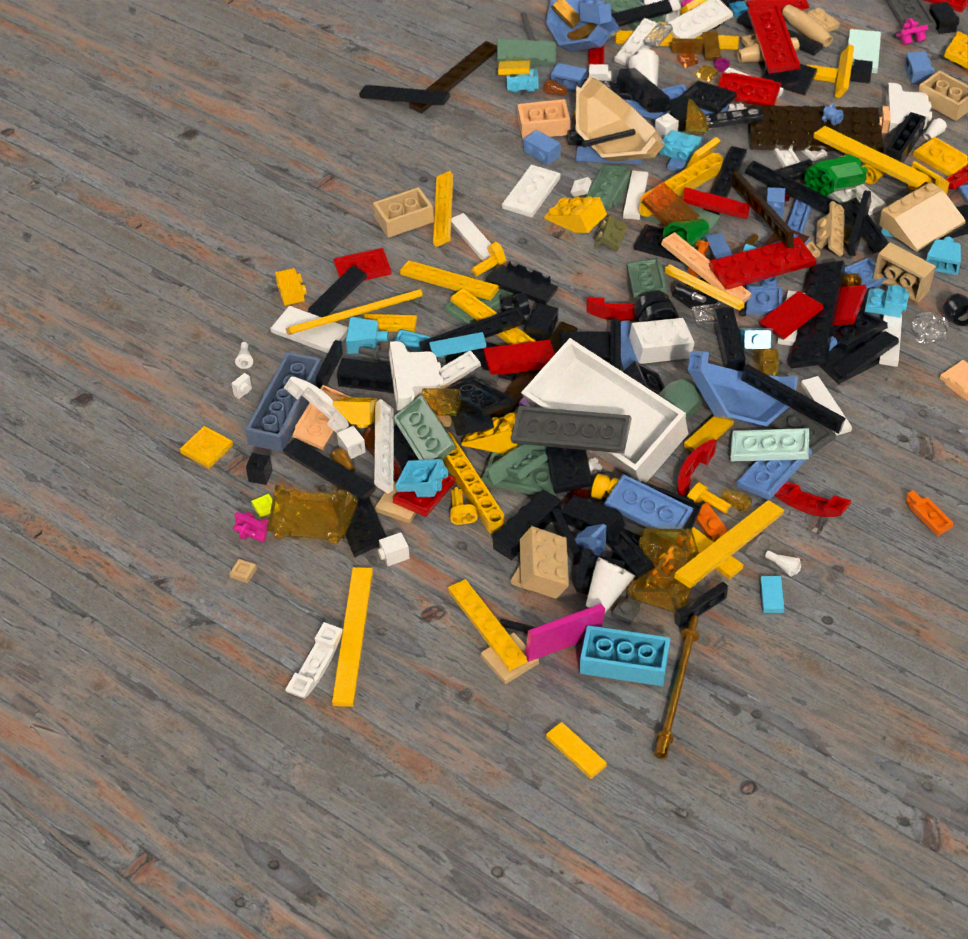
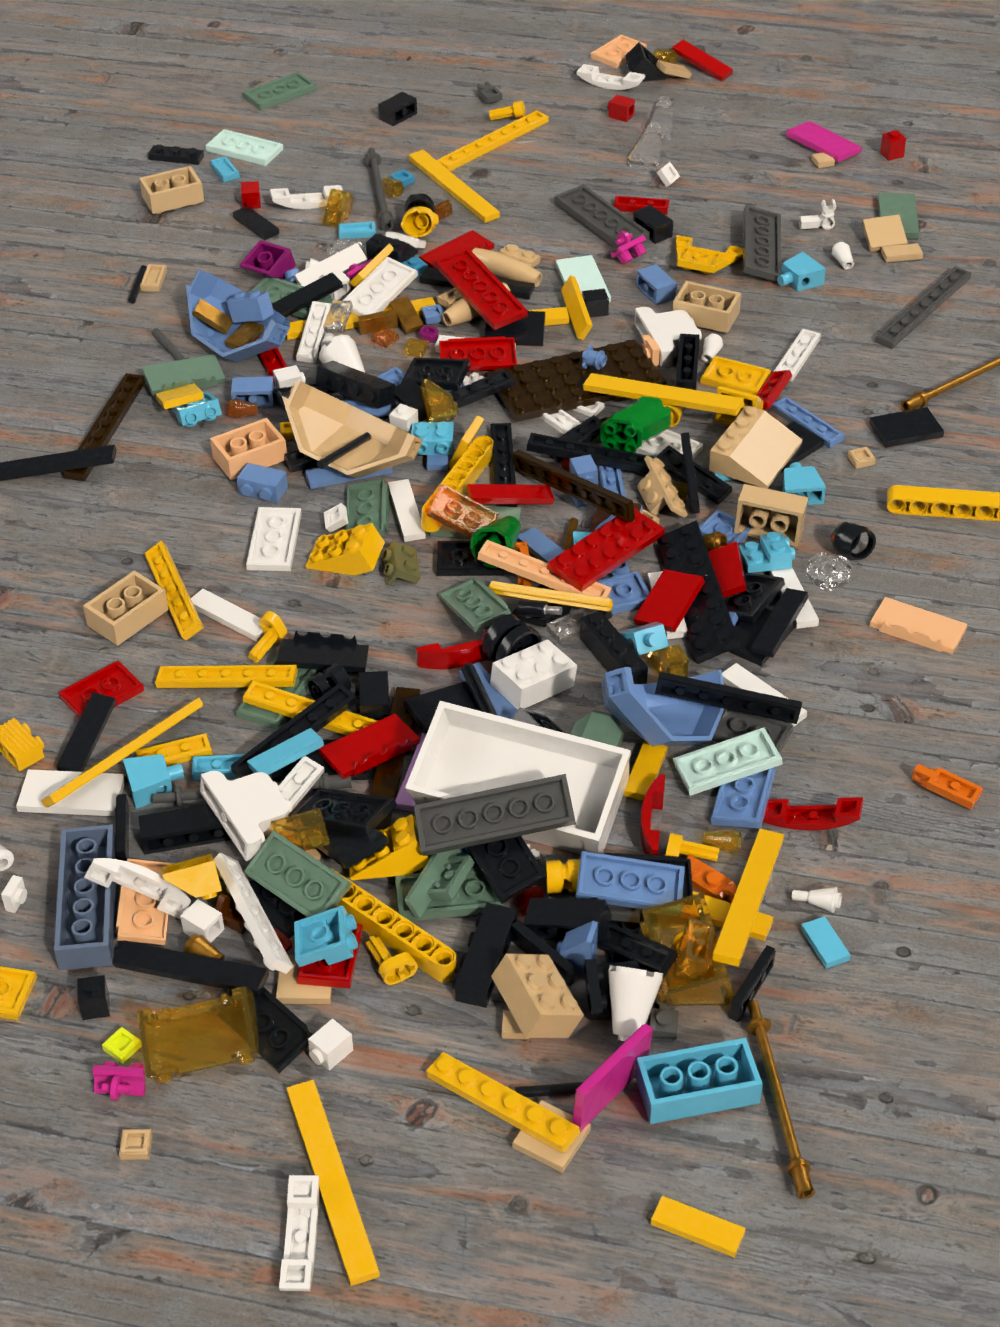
camera: 25 degrees left, 5 degrees down
none -> medium blue plate [421,304,443,324]

